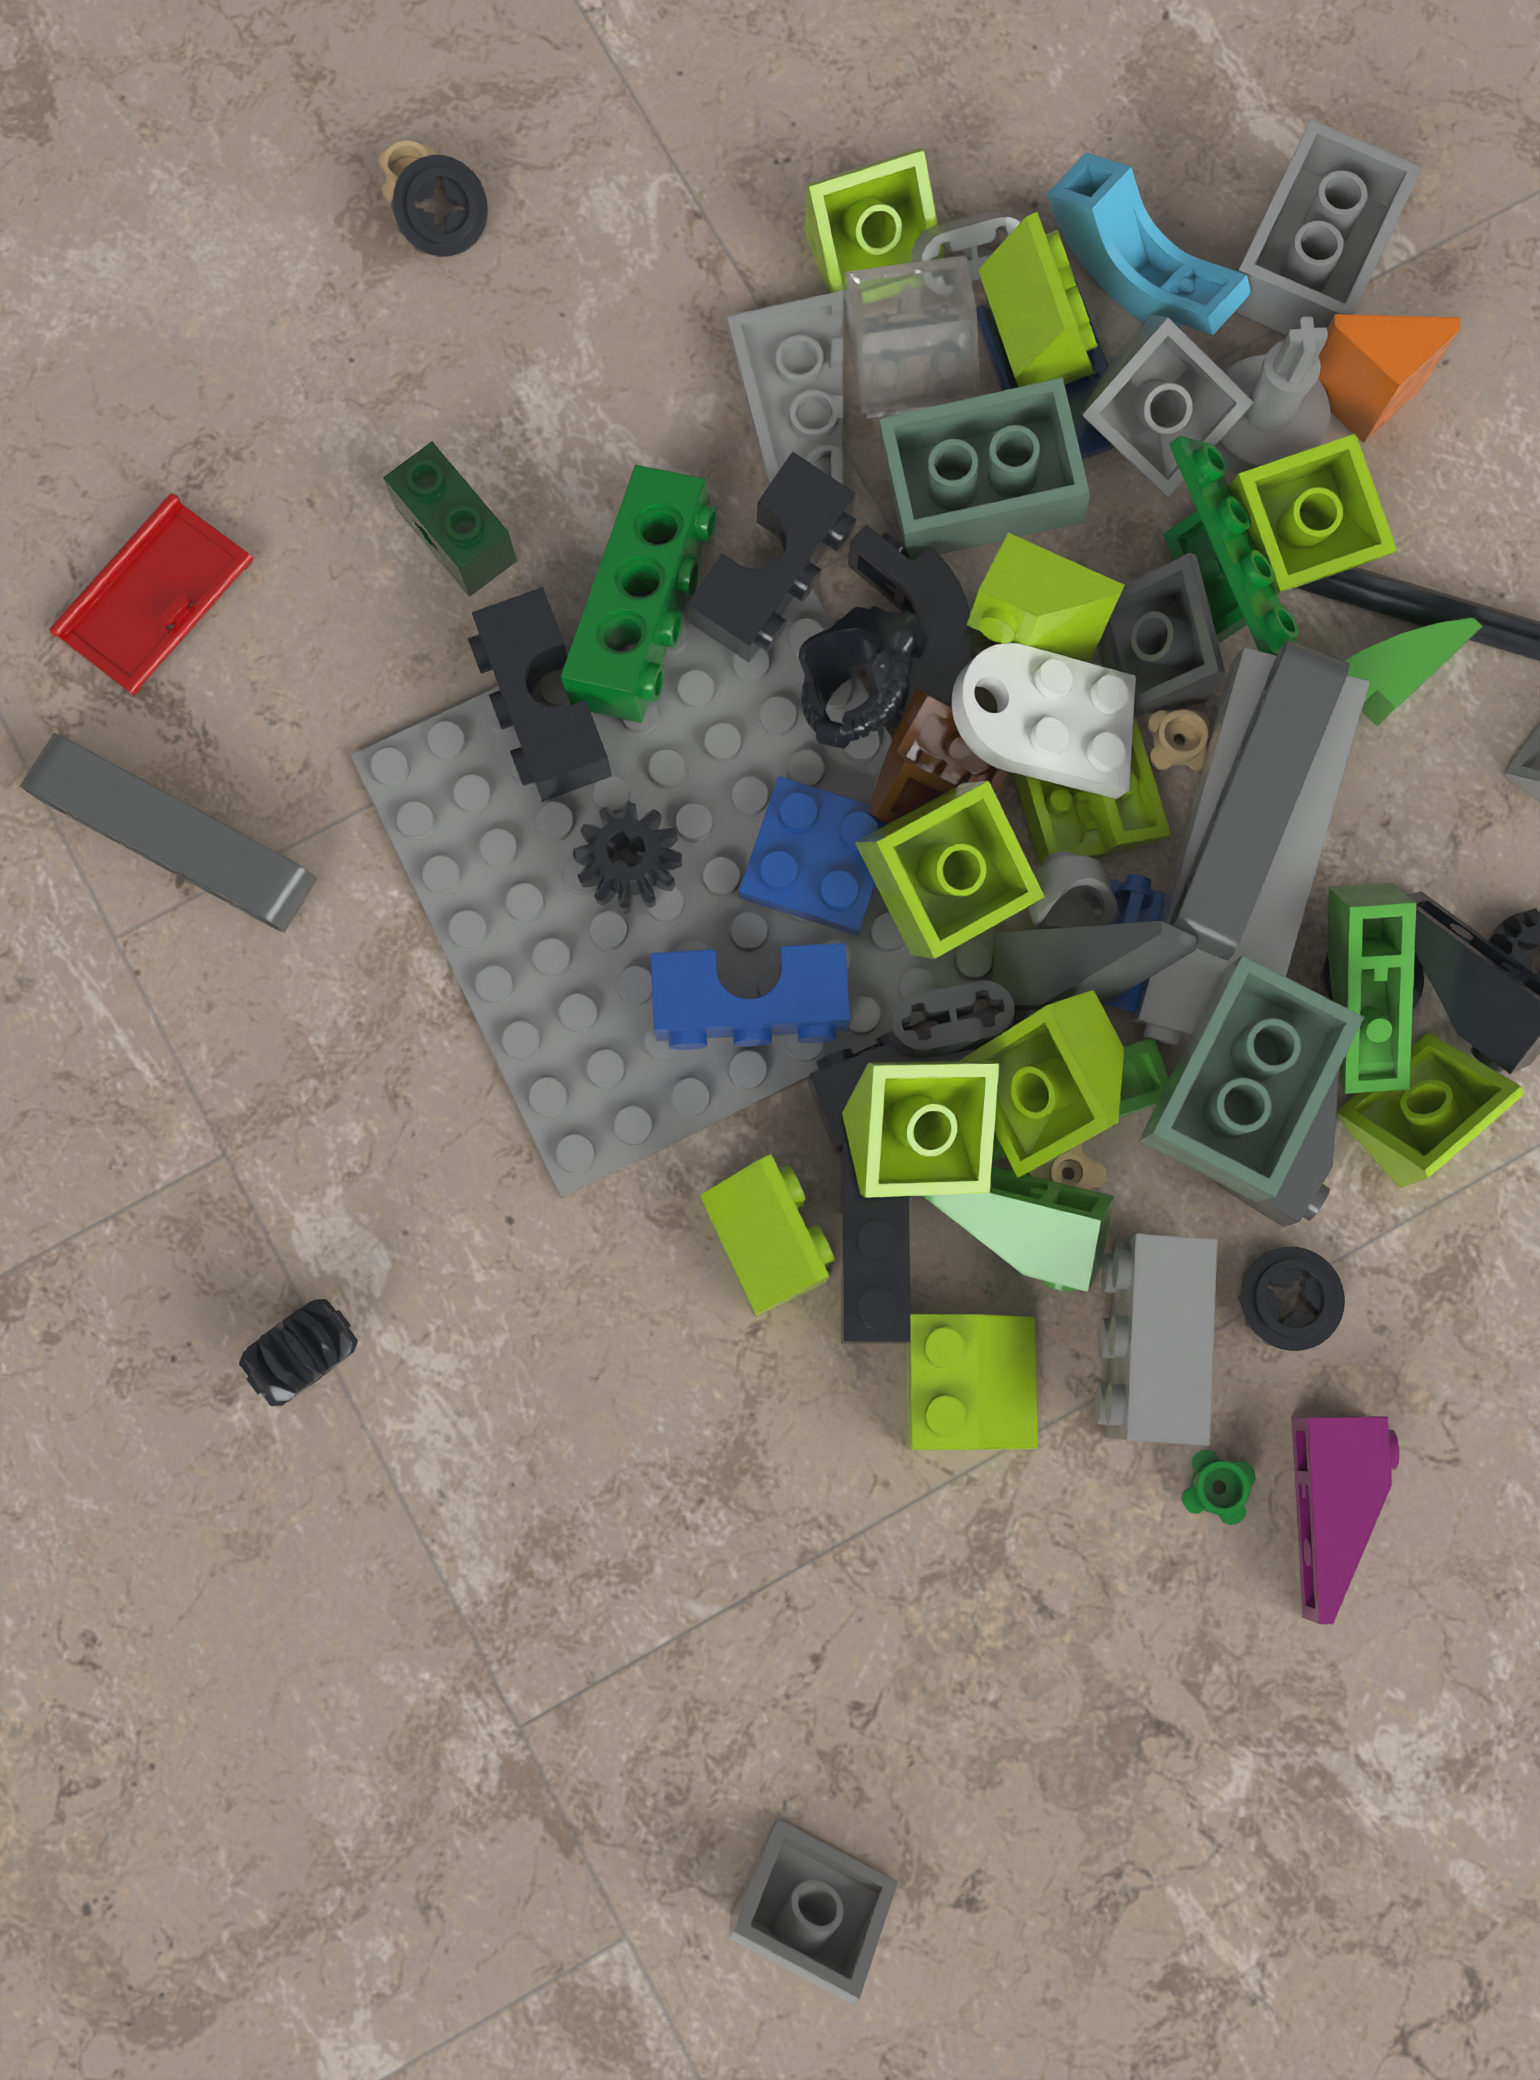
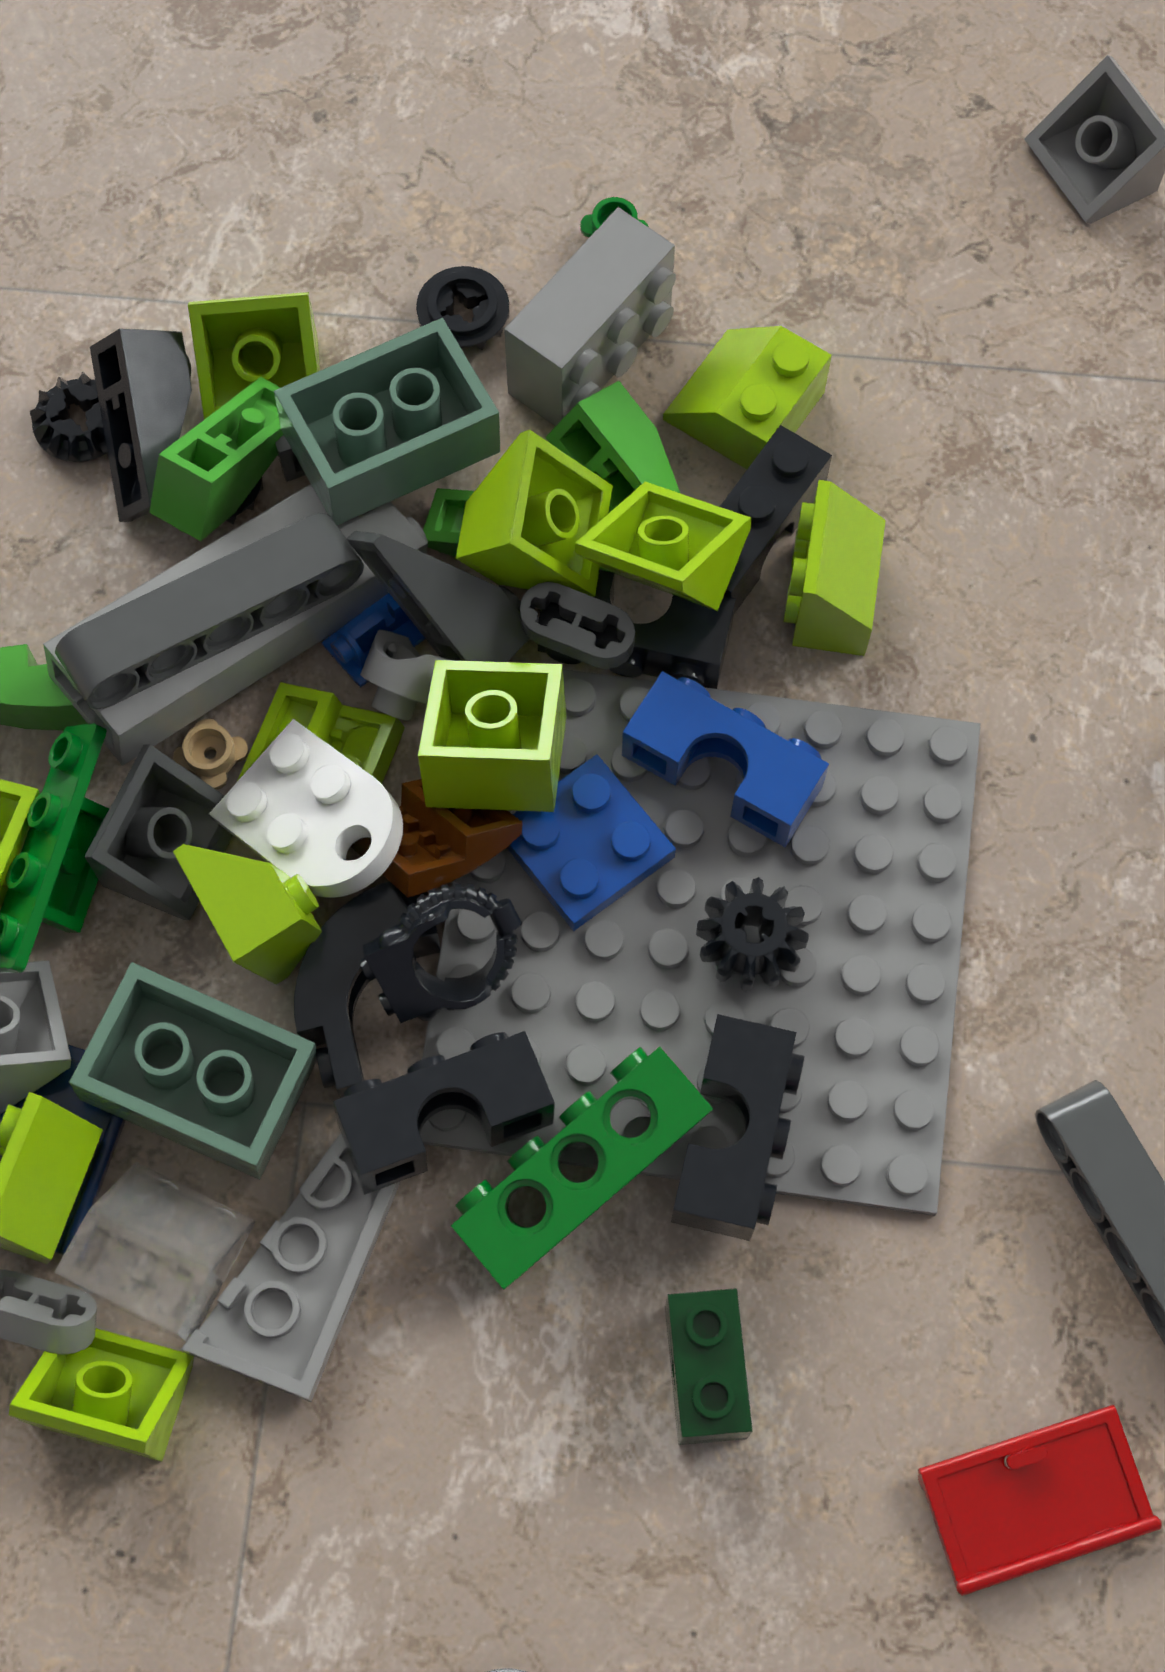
camera: 145 degrees left, 10 degrees down
magenta slope [1291,1416,1400,1624] -> none

